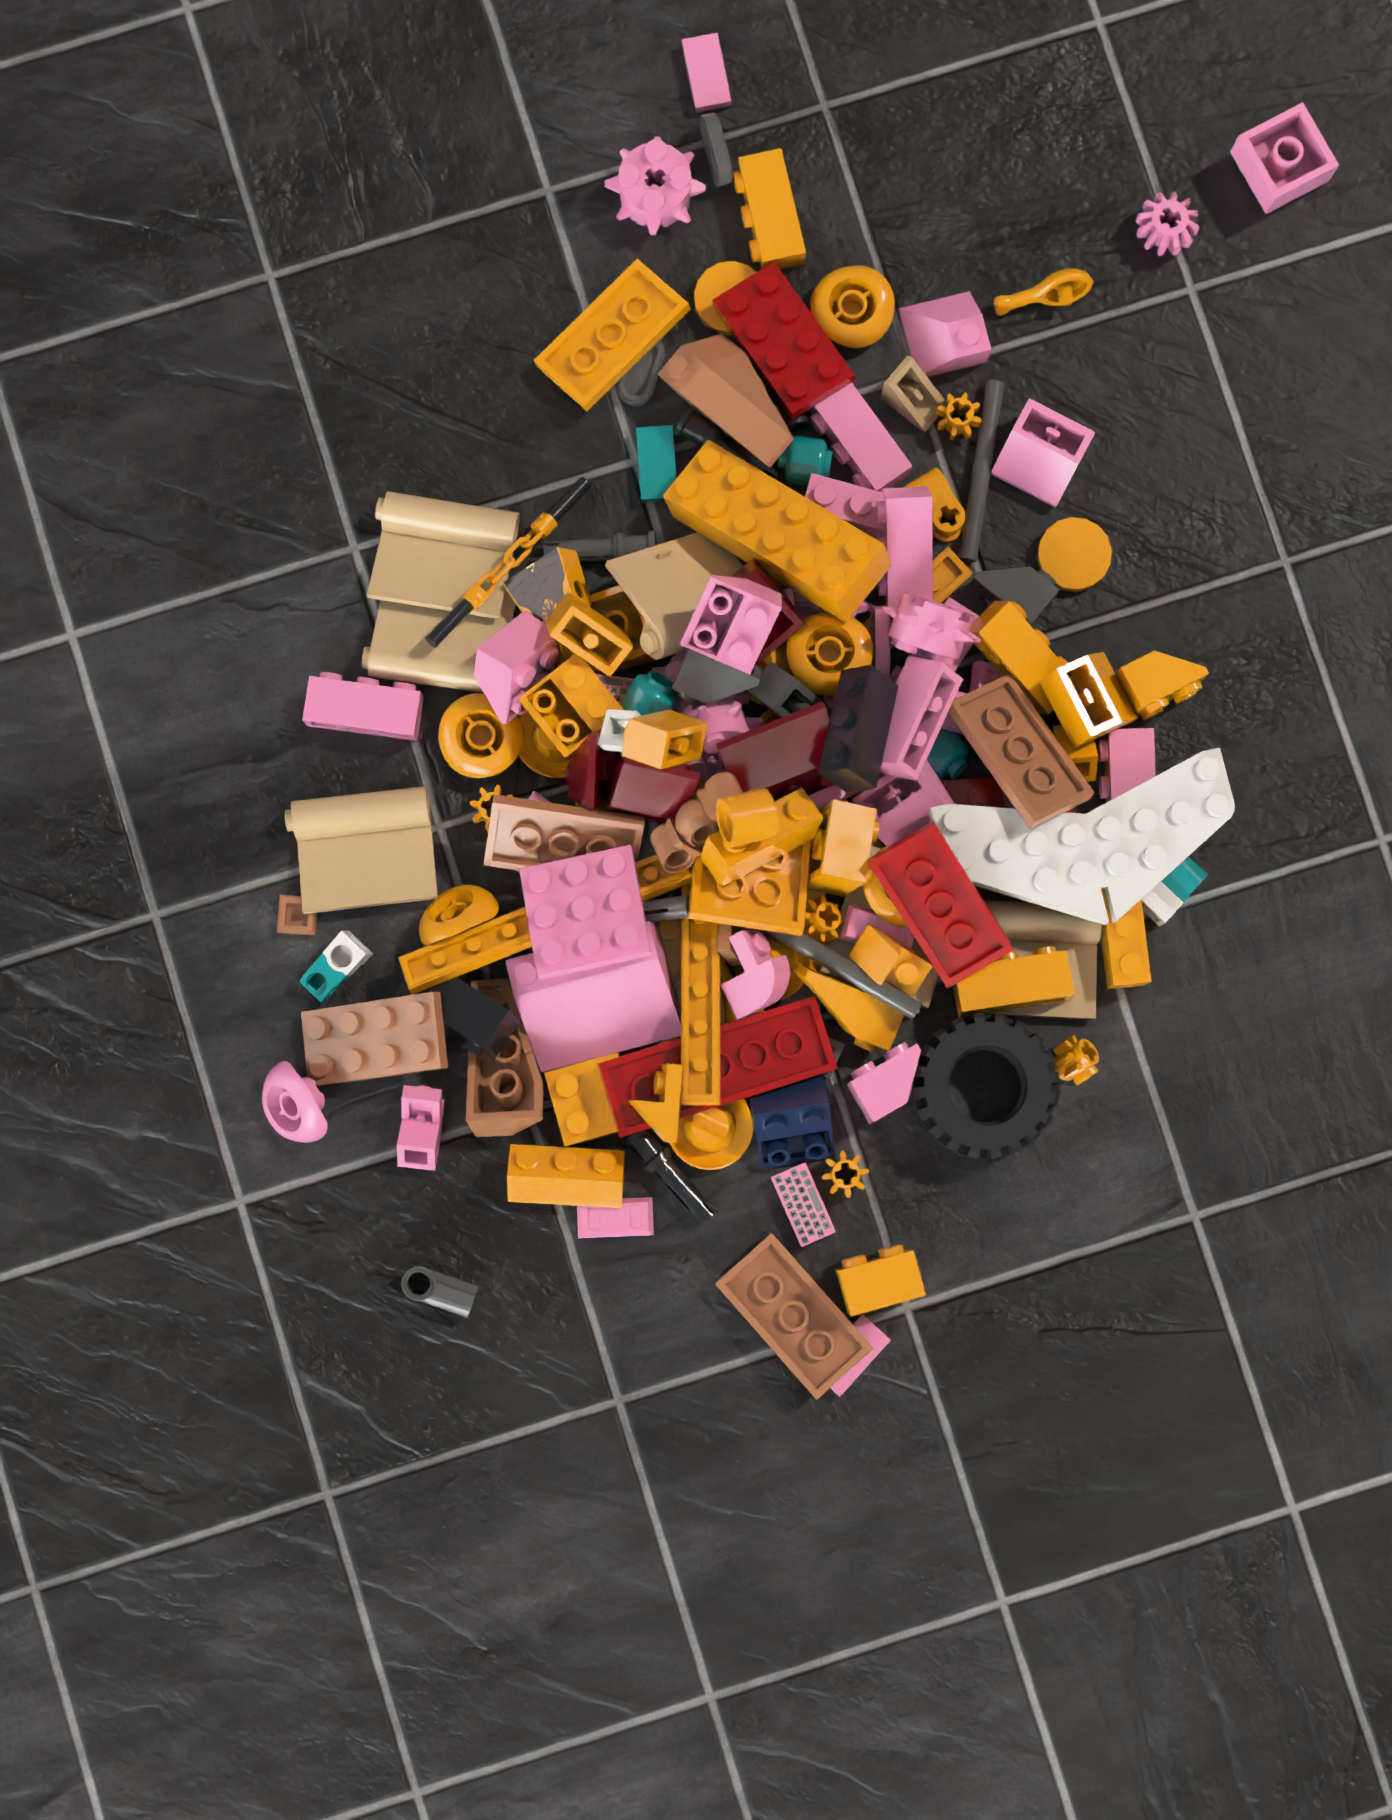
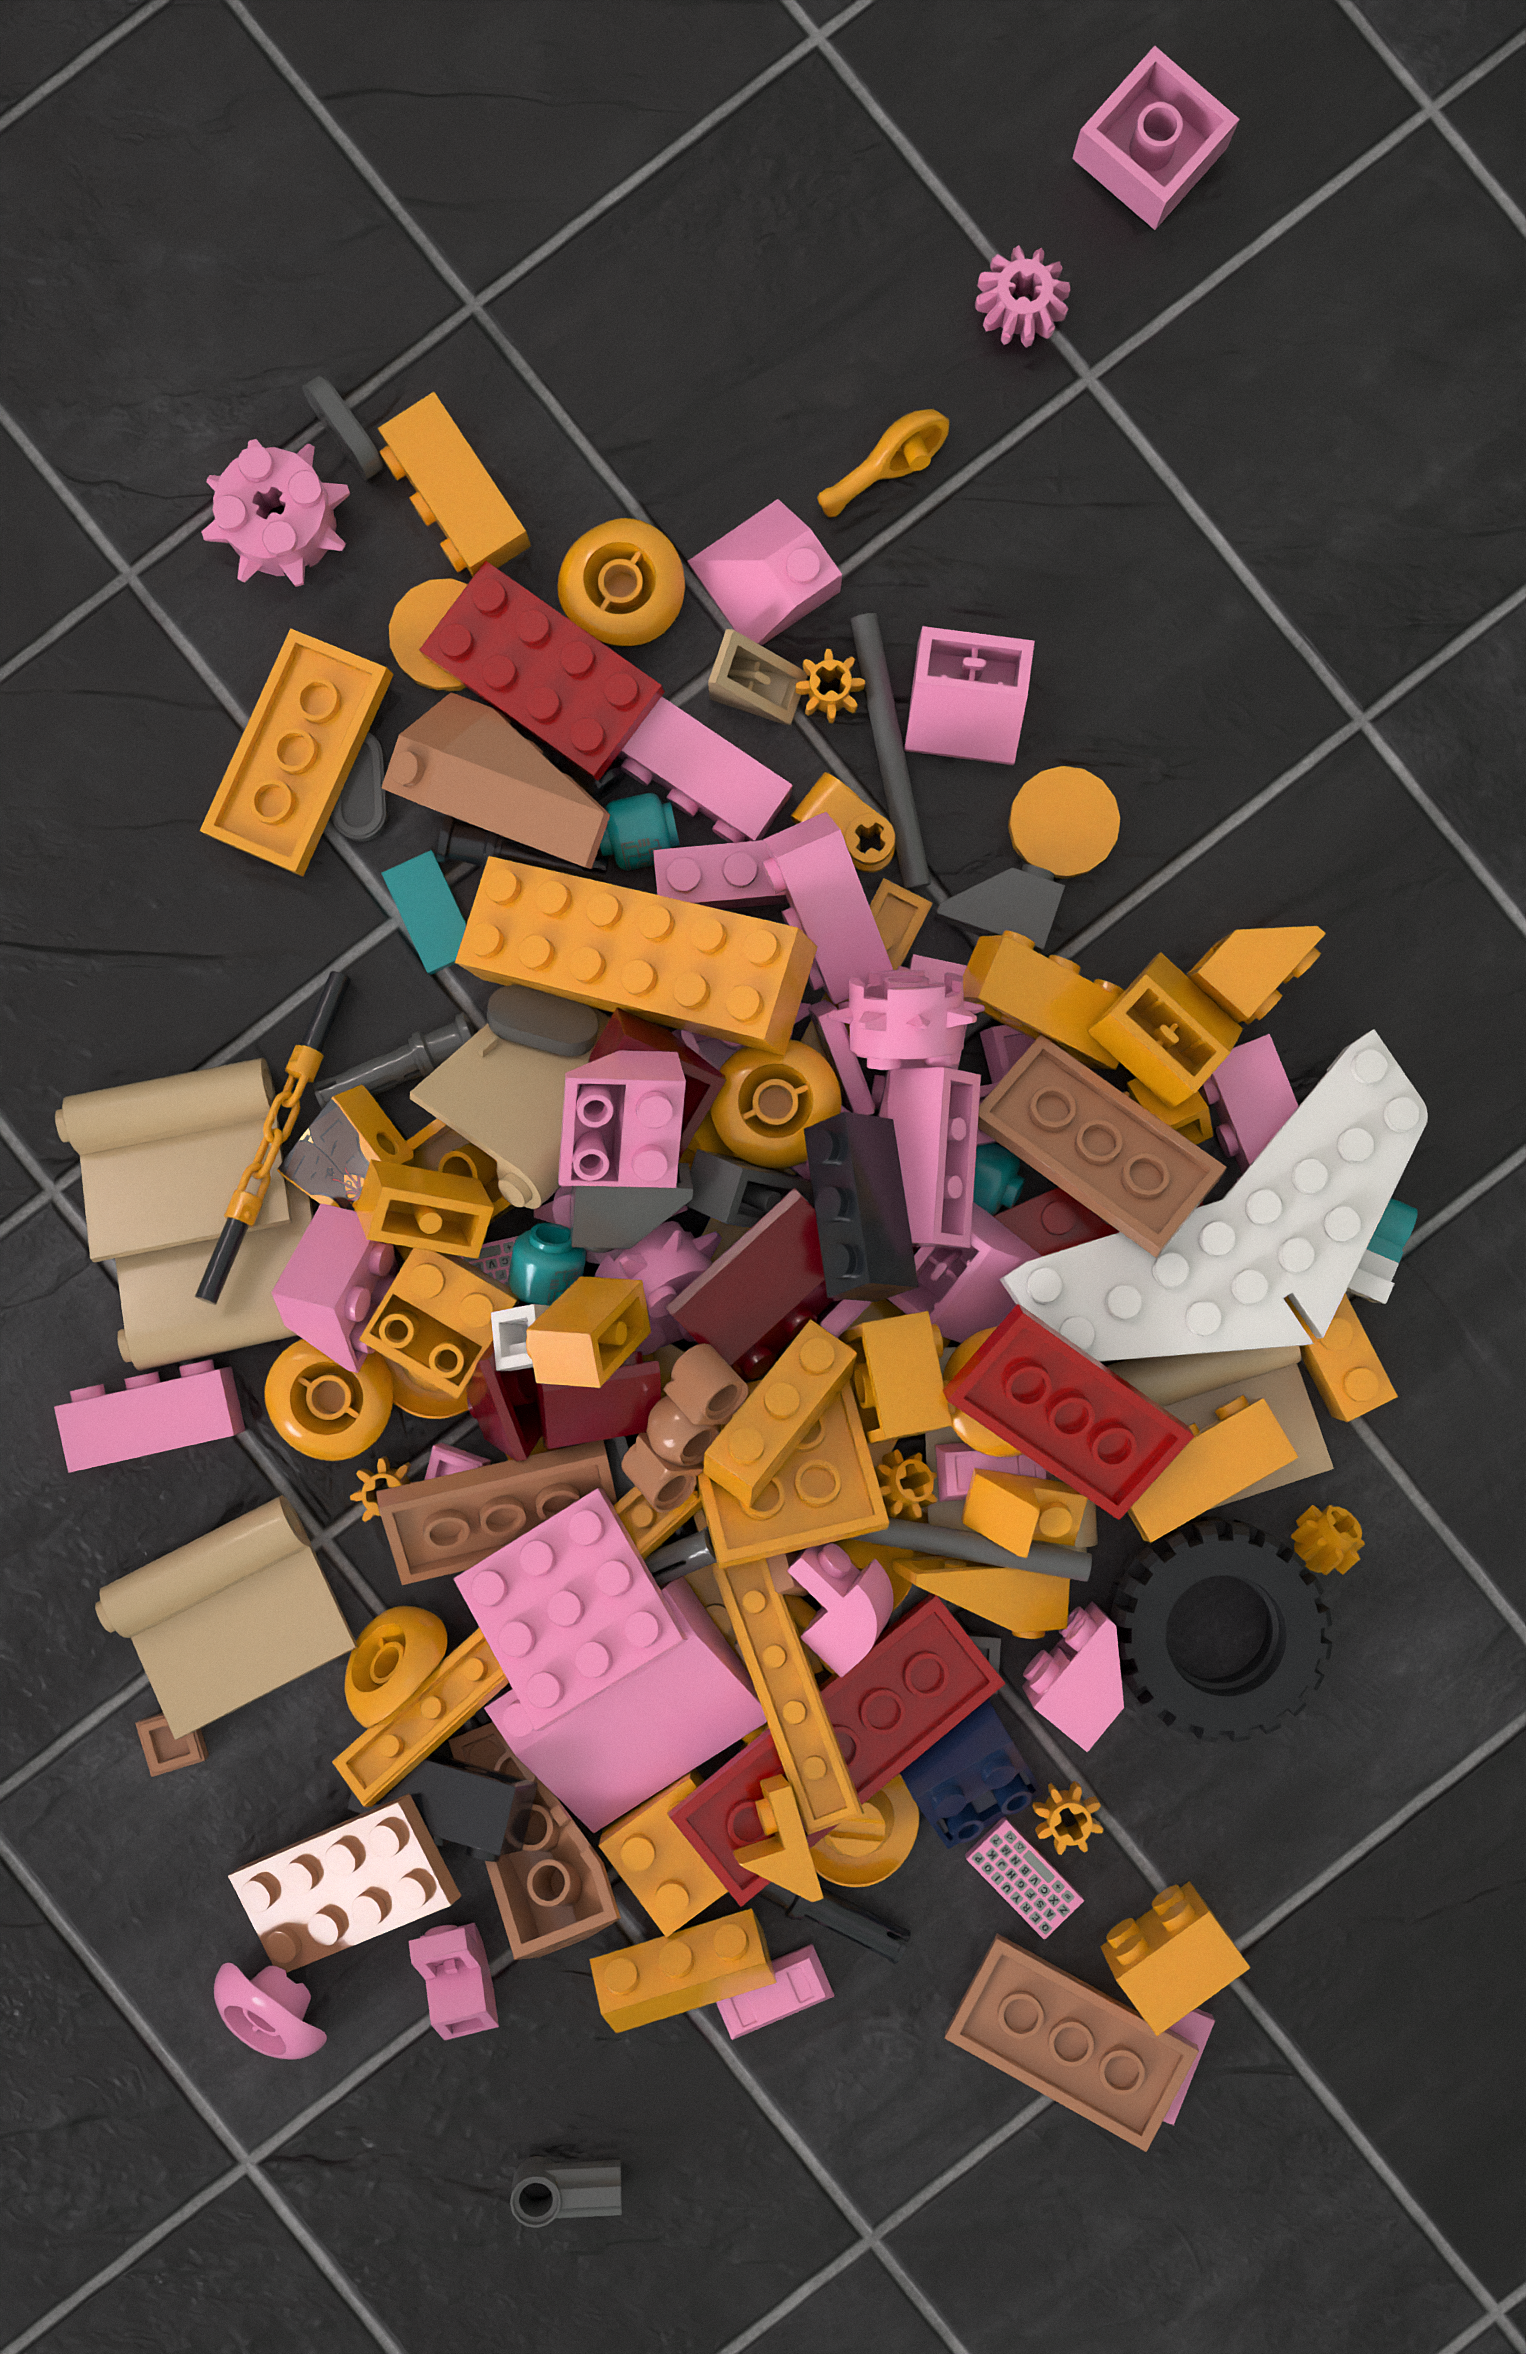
camera: 20 degrees left, 5 degrees up
leg [300,931,373,1003] -> none
bright pink tile [682,33,731,113] -> none
light orange piece [716,788,779,848] -> none
none -> dark grey tile [487,985,599,1056]

